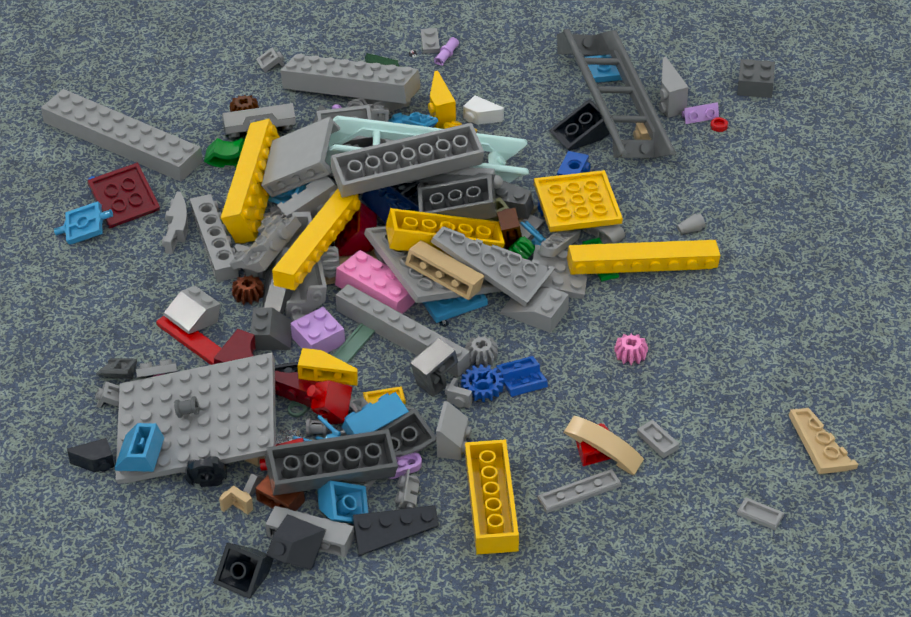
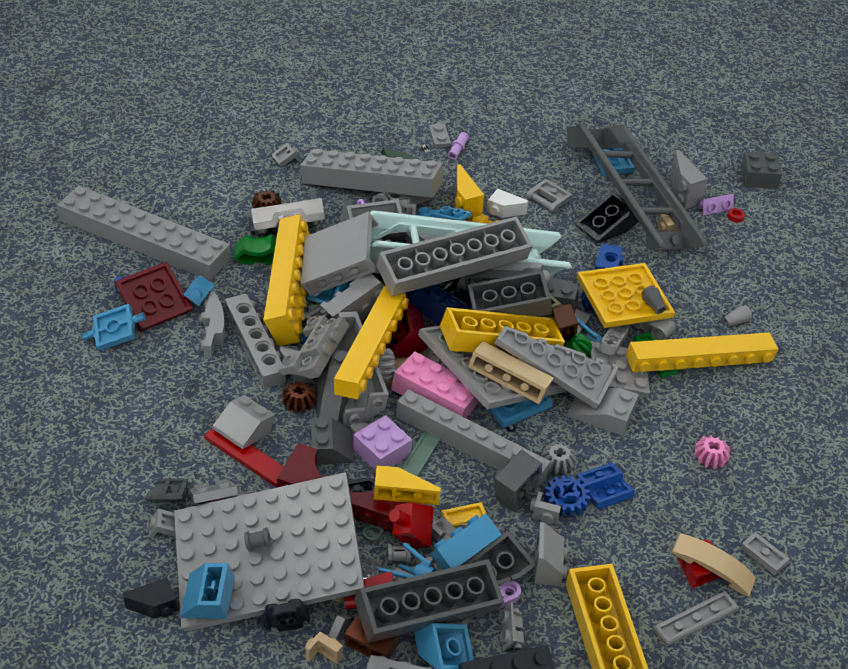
camera: 10 degrees left, 0 degrees up
none -> dark azure brick [184,275,215,306]
none -> light grey plate [526,179,572,214]
none -> dark grey cone [641,286,666,314]

